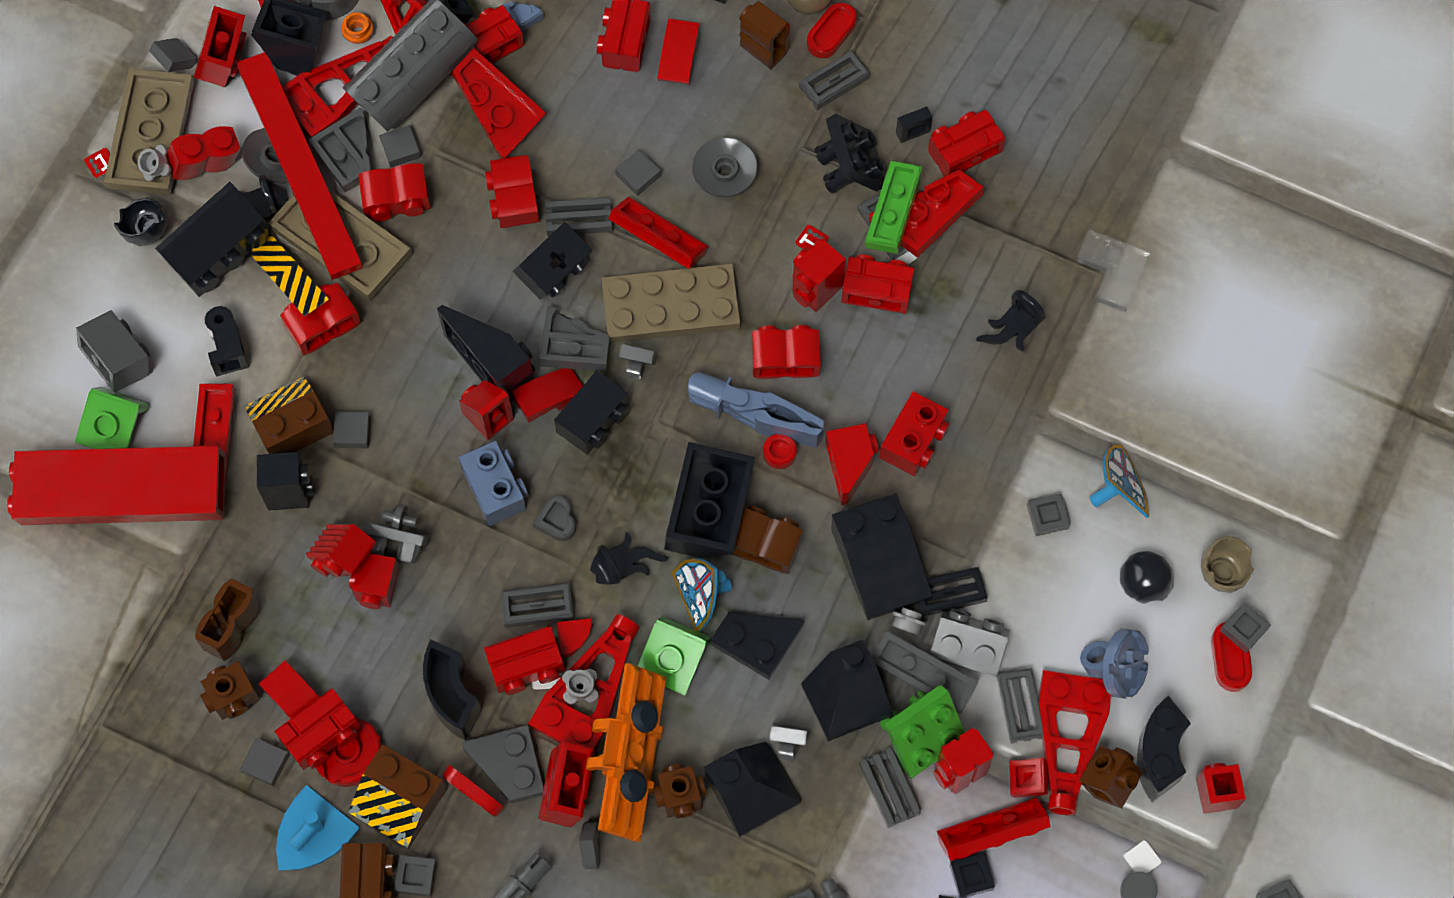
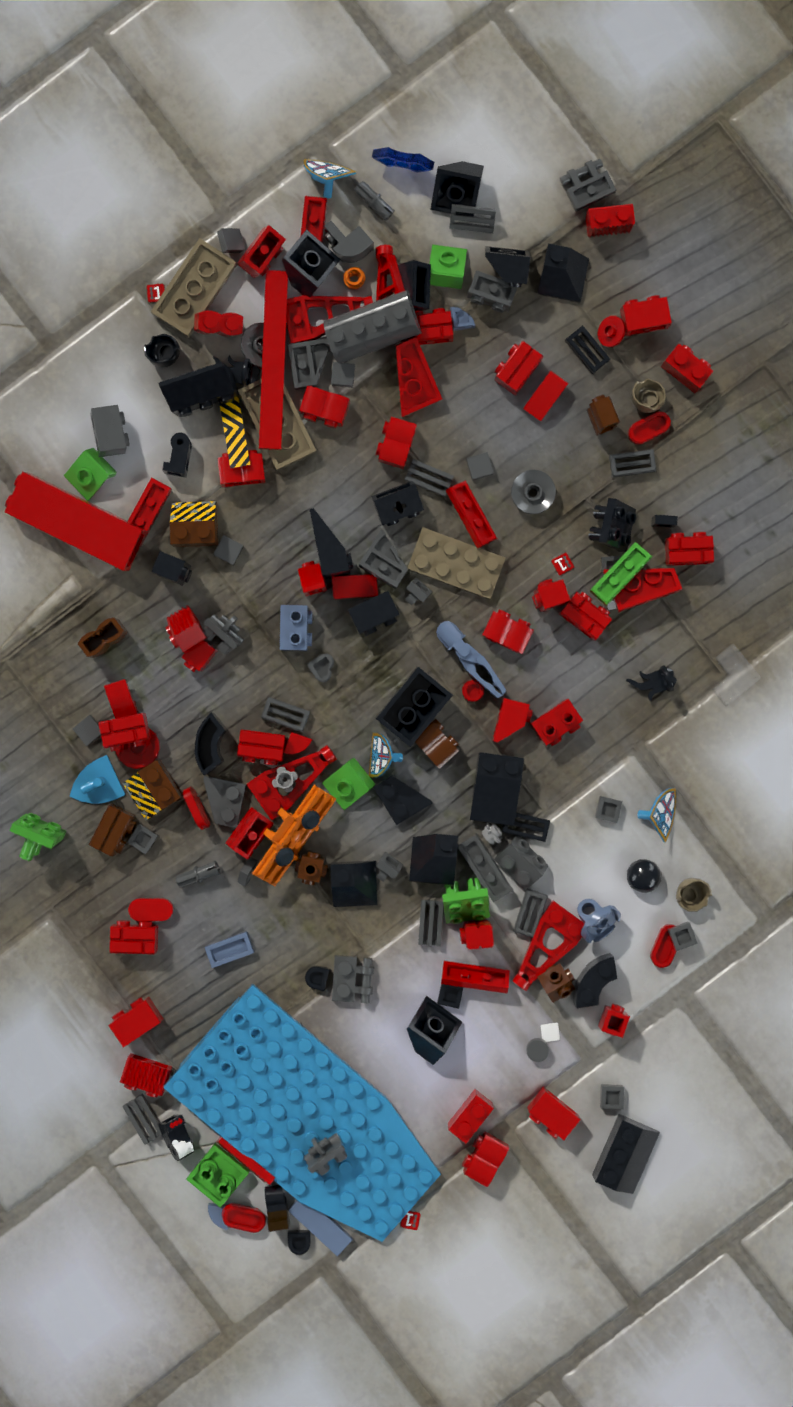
camera: 25 degrees right, 20 degrees up
light grey plate [138,145,171,181] -> none
reddish brown brick [200,661,260,720] -> none
black piece [590,532,668,585] -> none
red tile [1009,757,1048,798] -> none

